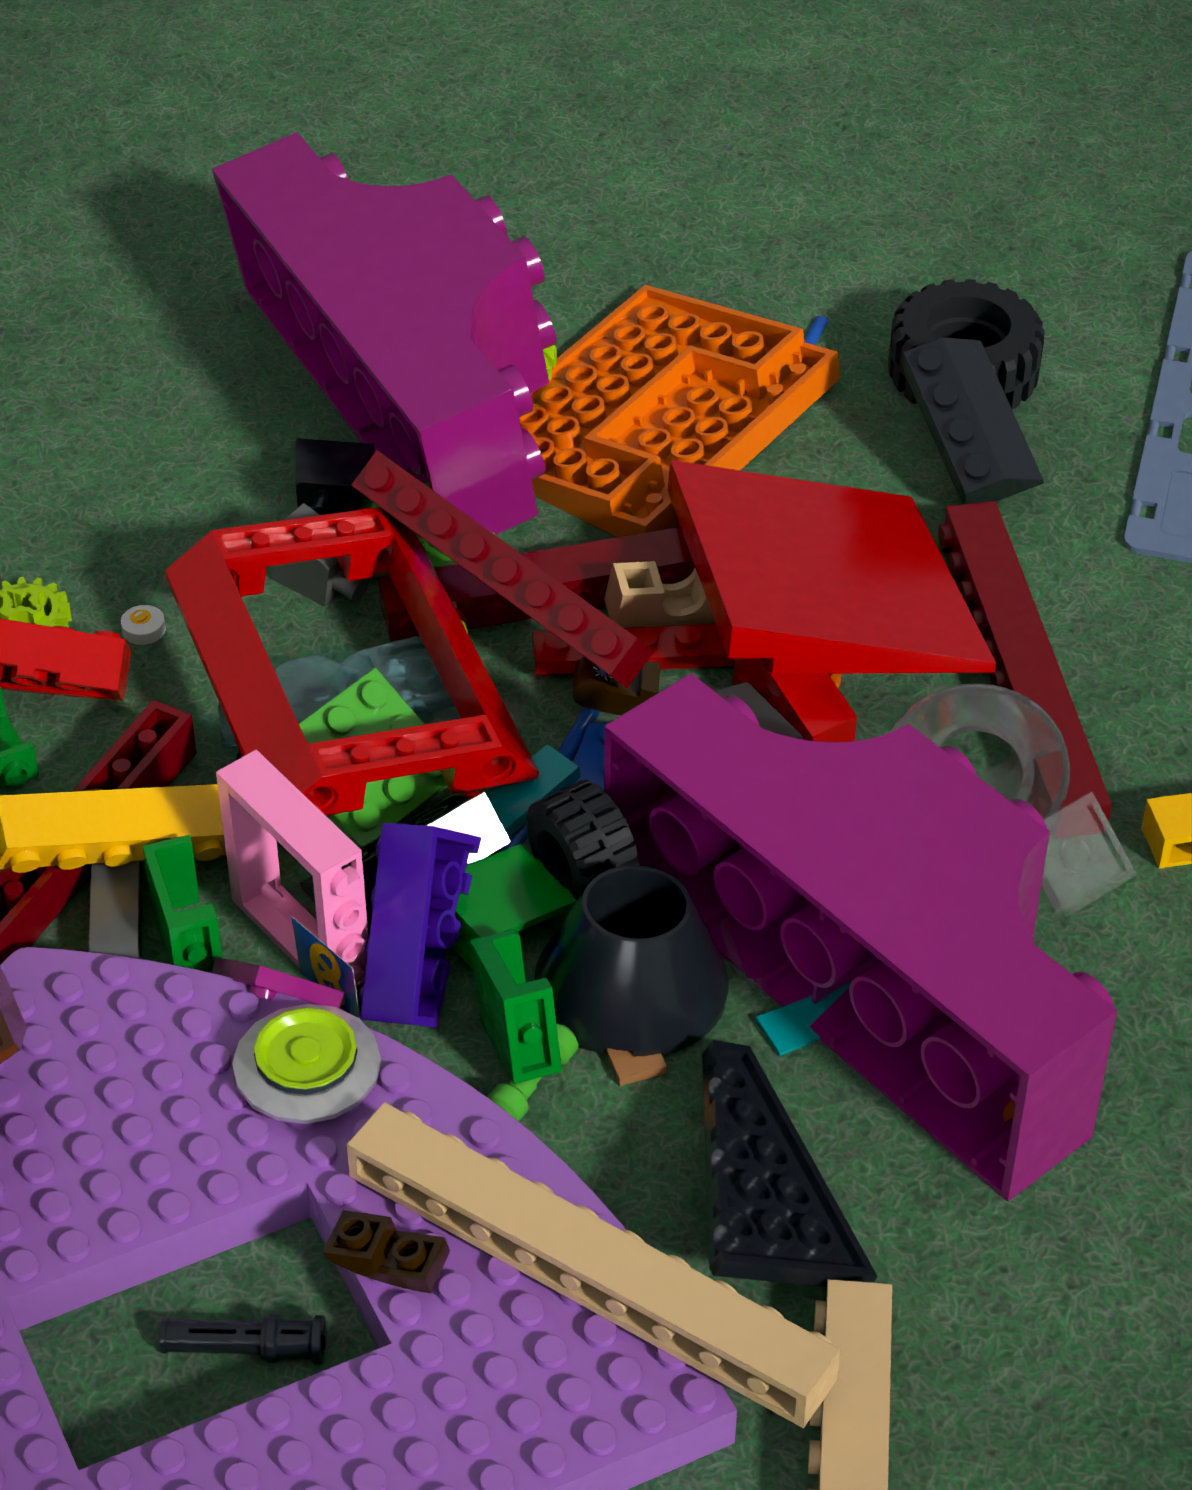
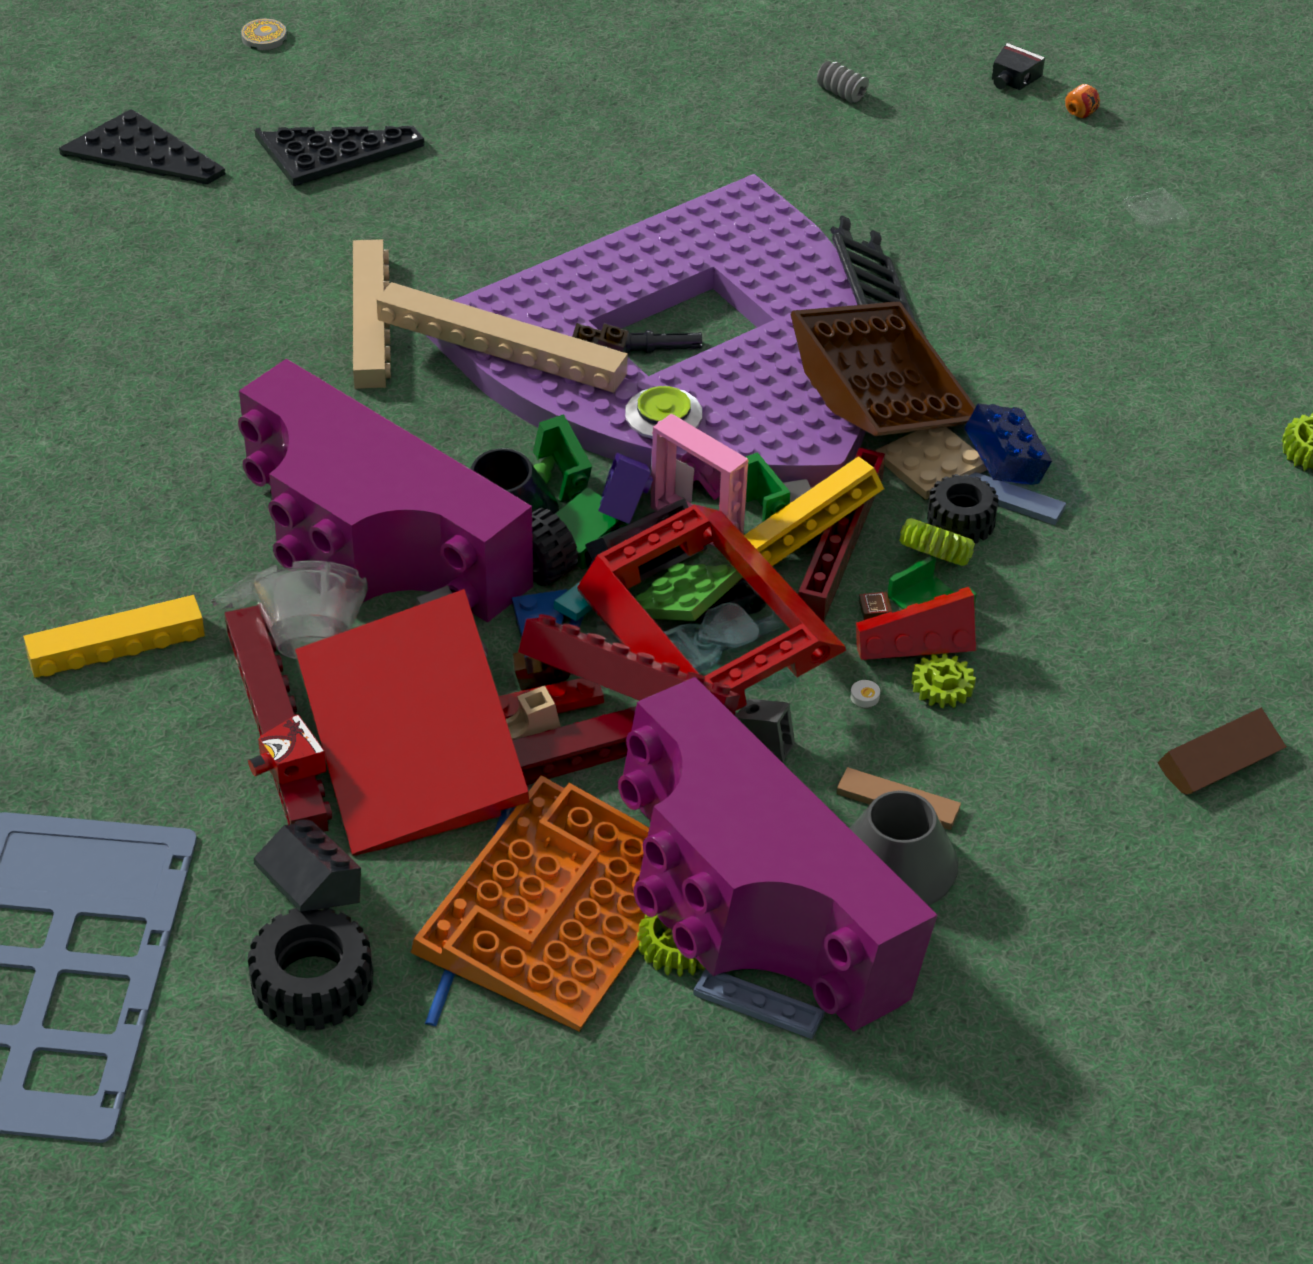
camera: 170 degrees right, 0 degrees up
black wing [702,1040,878,1287] -> none
none -> red torso [248,715,326,784]
none -> medium nougat tile [837,767,961,830]
none -> dark grey cone [849,791,958,906]
none -> reddish brown tile [858,592,892,620]

